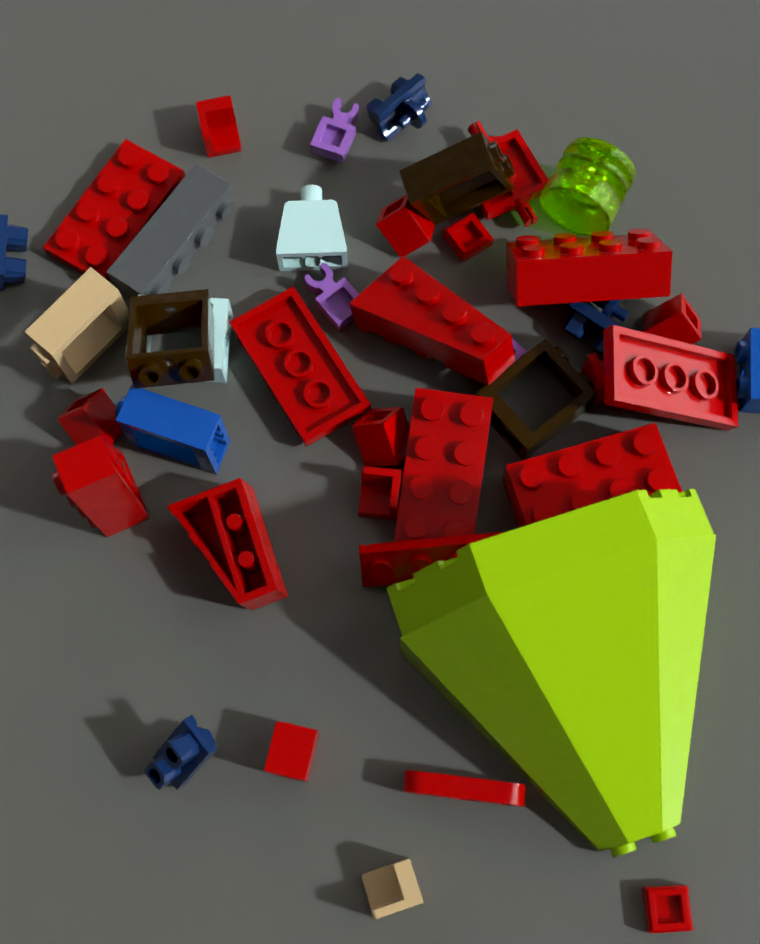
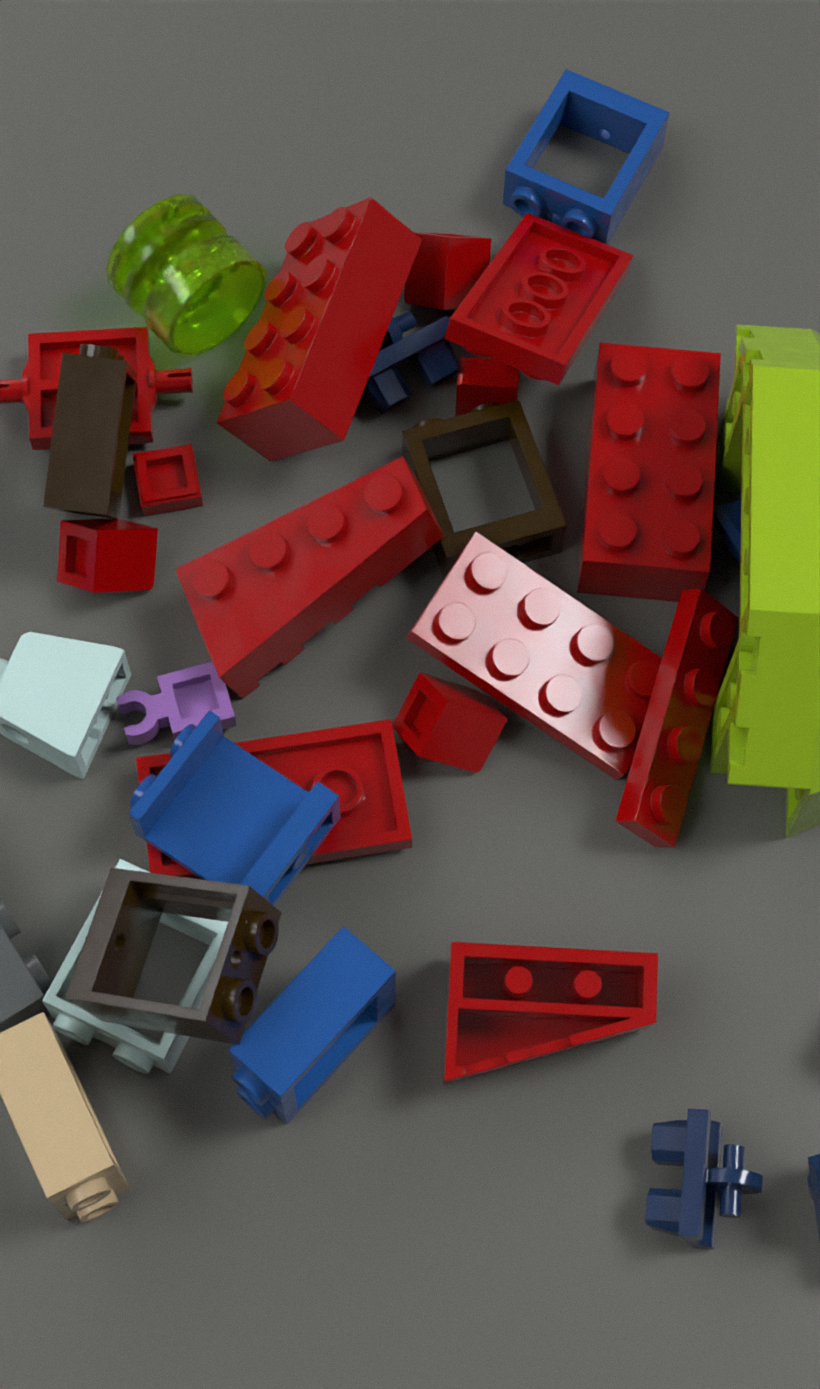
camera: 70 degrees left, 5 degrees down
red wedge [51,435,150,537] -> none
red panel [57,388,123,445] -> none
red panel [358,466,401,520] -> none
none -> blue panel [129,710,341,907]
none -> dark blue hips [645,1109,763,1250]

